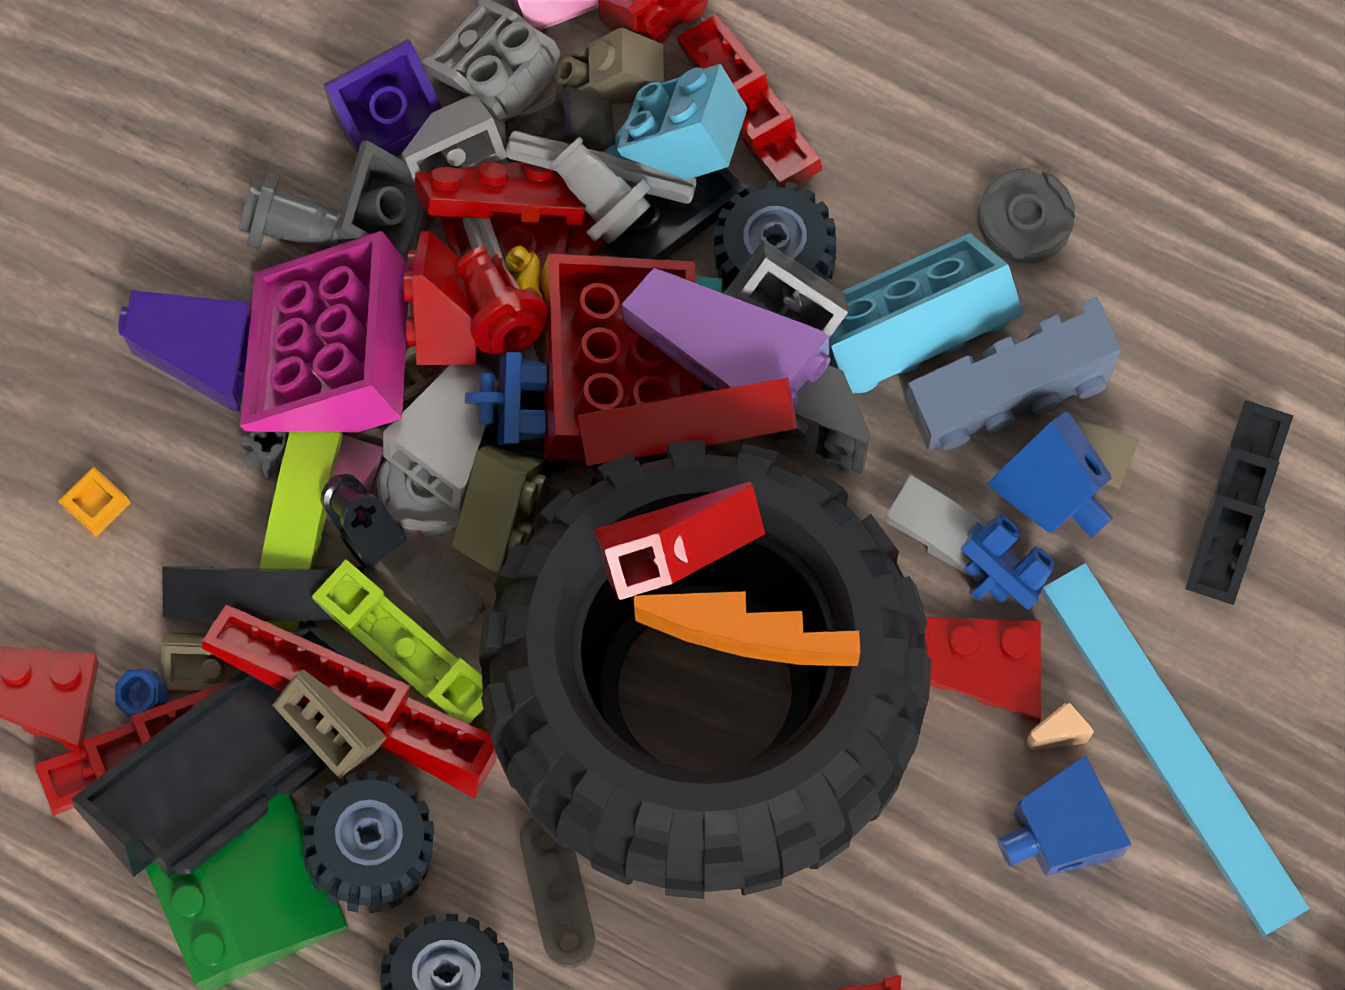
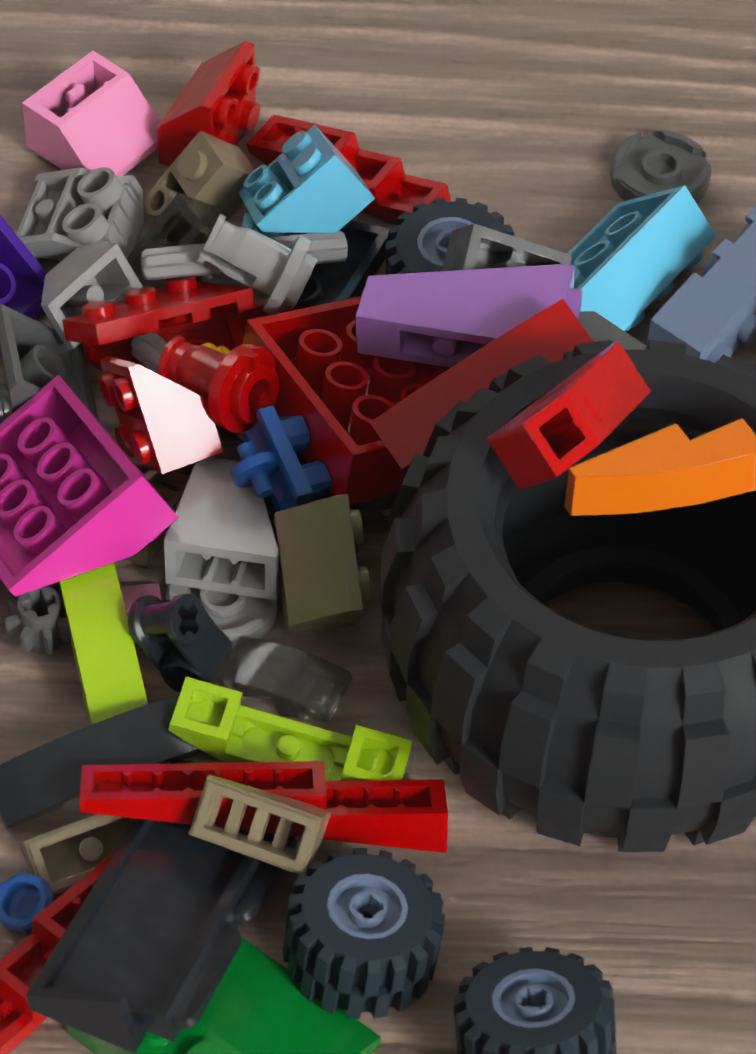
camera: 30 degrees left, 20 degrees down
clear smoke plate [520,817,596,968] -> none

